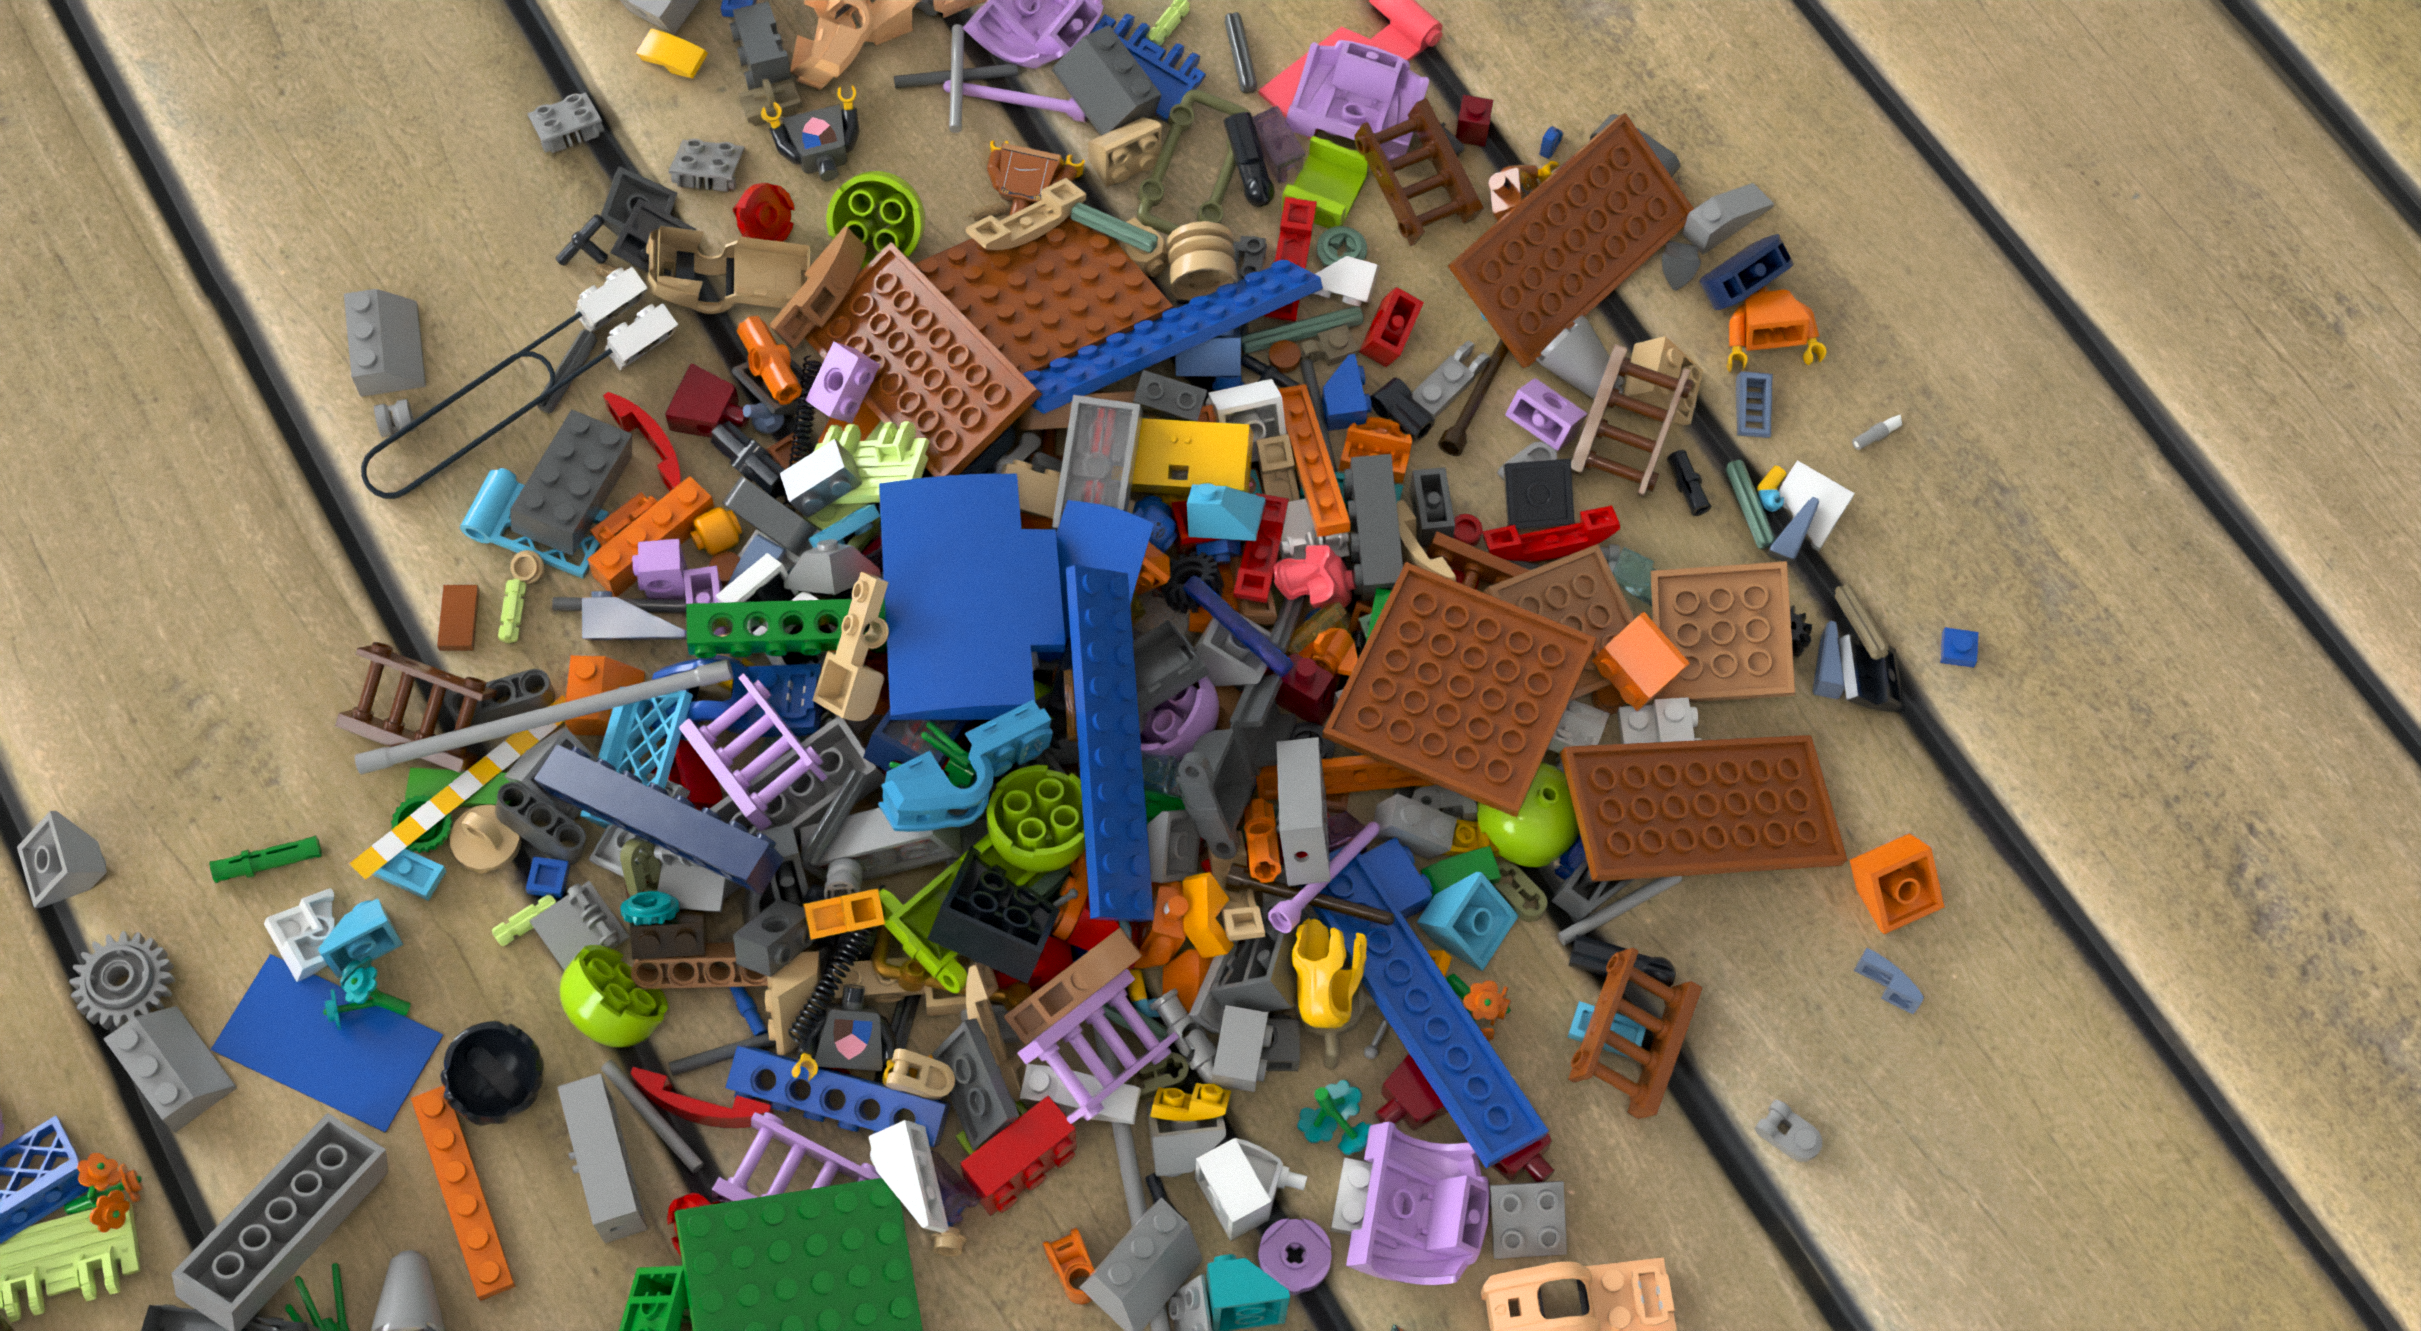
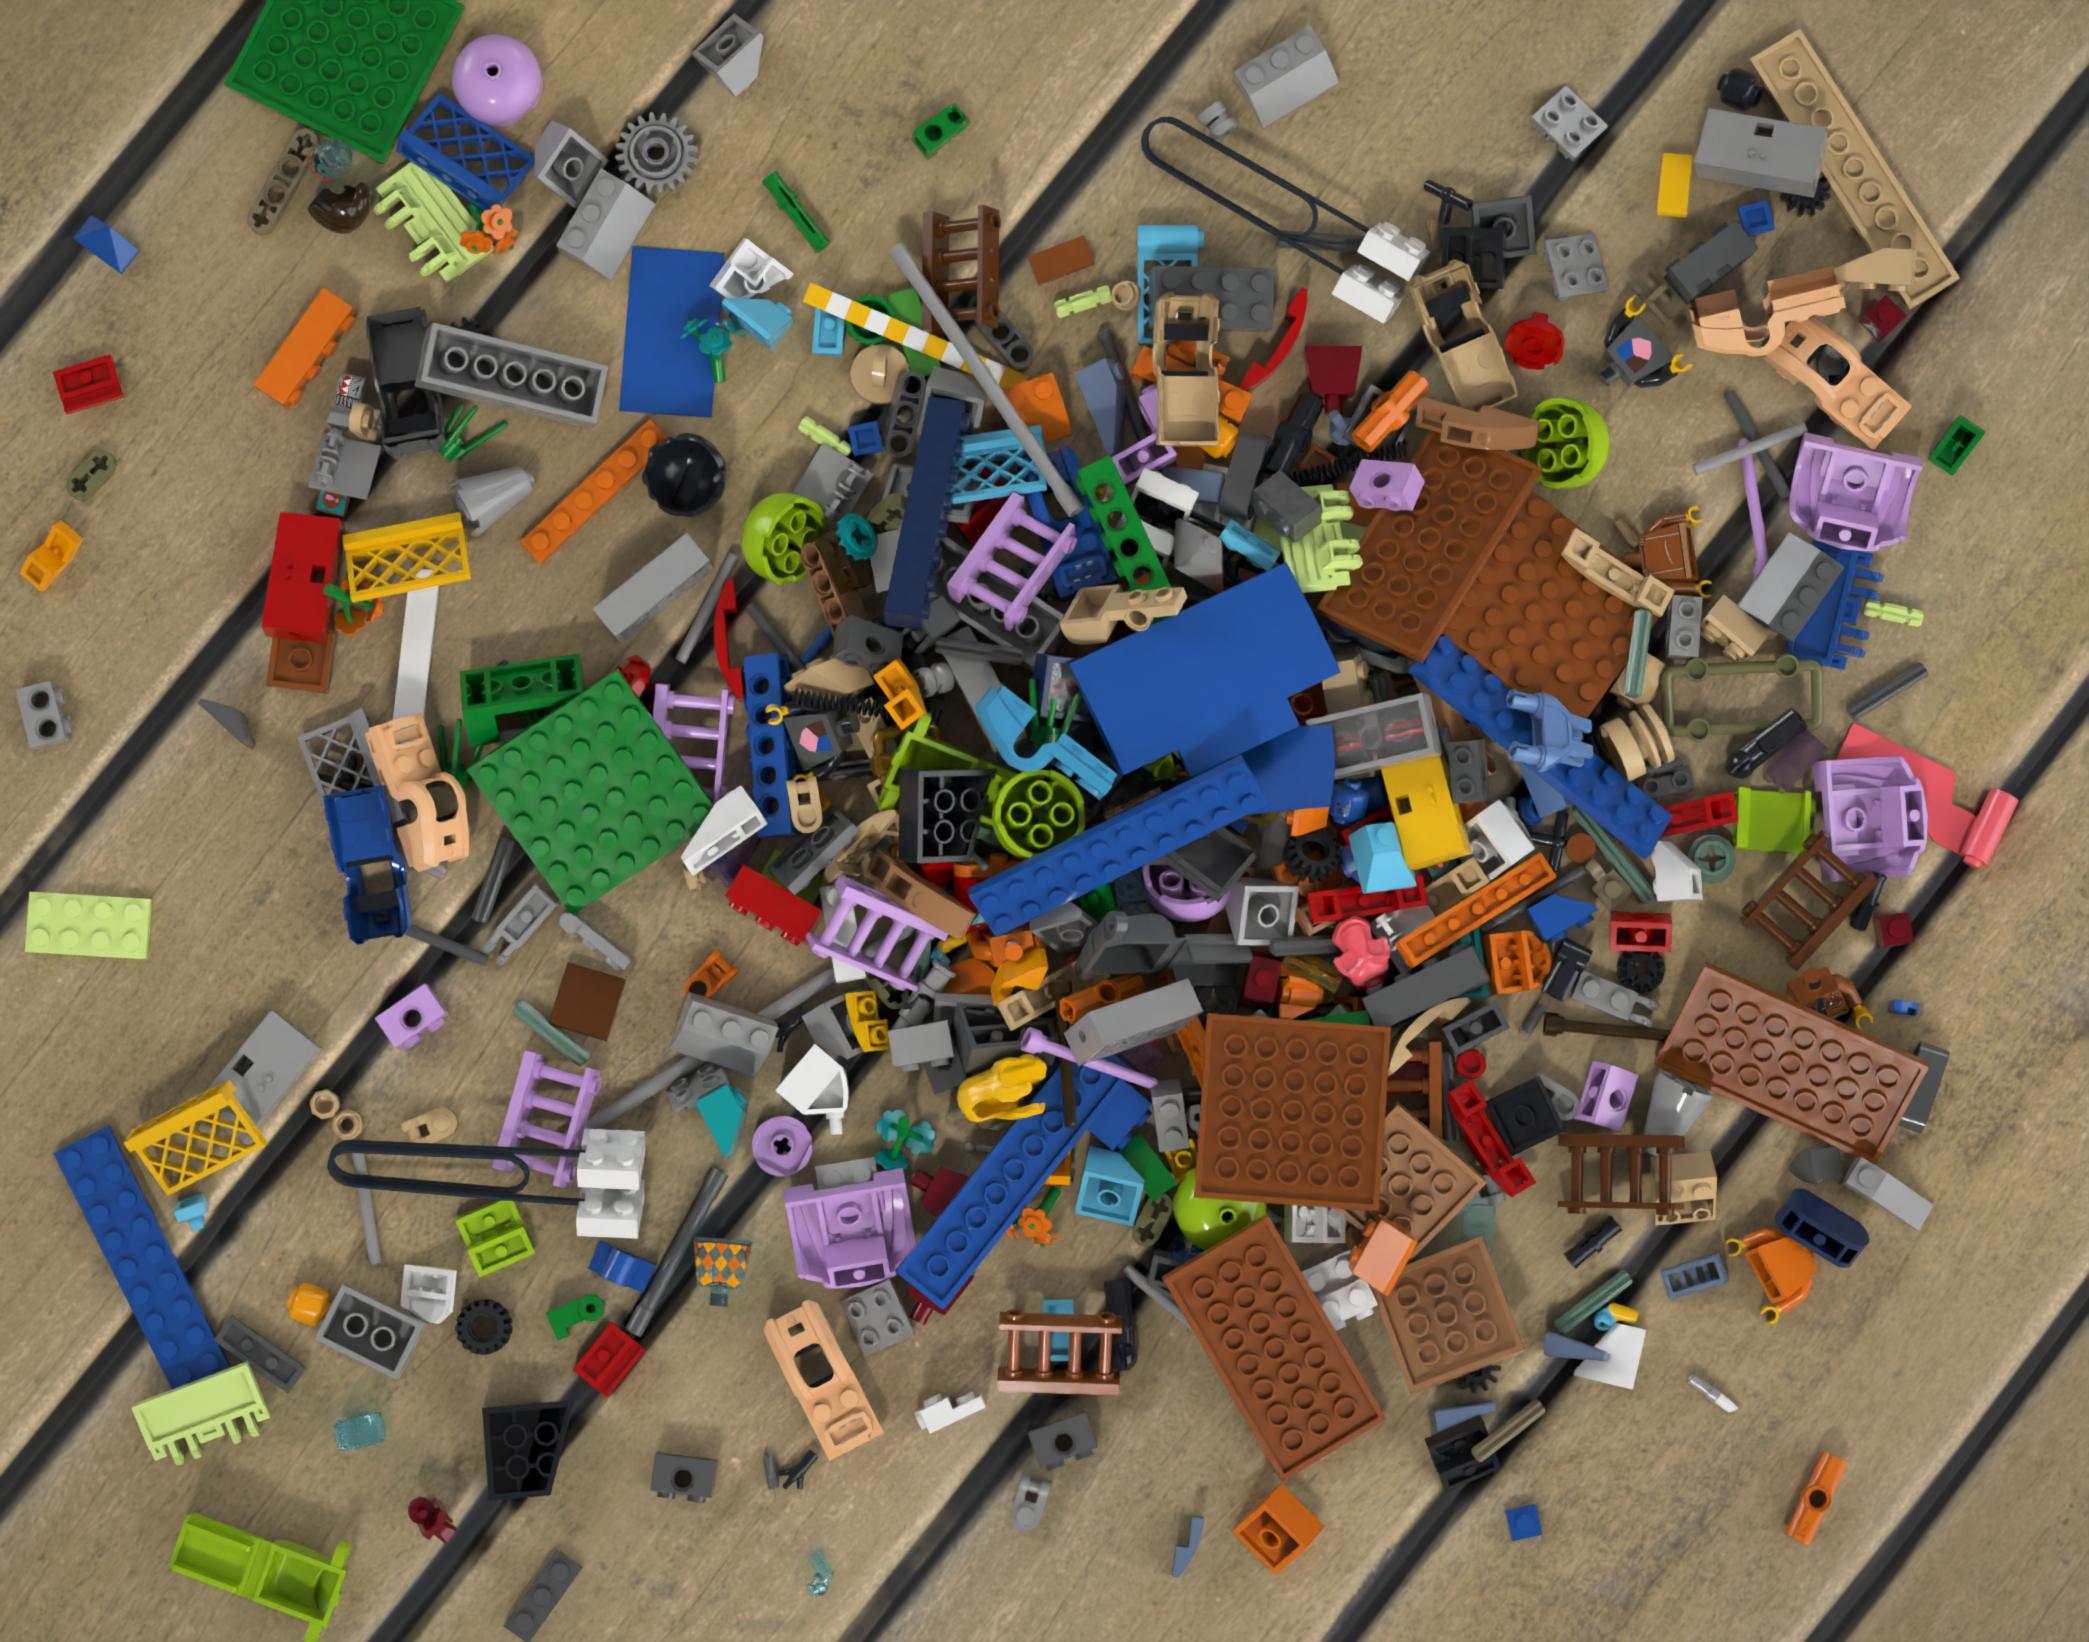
camera: 70 degrees right, 20 degrees up
clear blue axle [1183,576,1294,677] -> none
none -> light grey slope [534,120,609,209]
none -> green leg [911,103,971,160]
none -> white plate [914,1391,986,1434]
none -> dark grey brick [1028,1411,1098,1471]
none -> tan piece [1152,292,1220,446]
none -> medium blue connector [1506,689,1593,773]
none -> light grey piece [1518,996,1551,1041]
none -> black gear [1617,951,1666,993]
none -> light grey brick [1664,595,1703,661]
none -> orange piece [1784,1451,1848,1546]

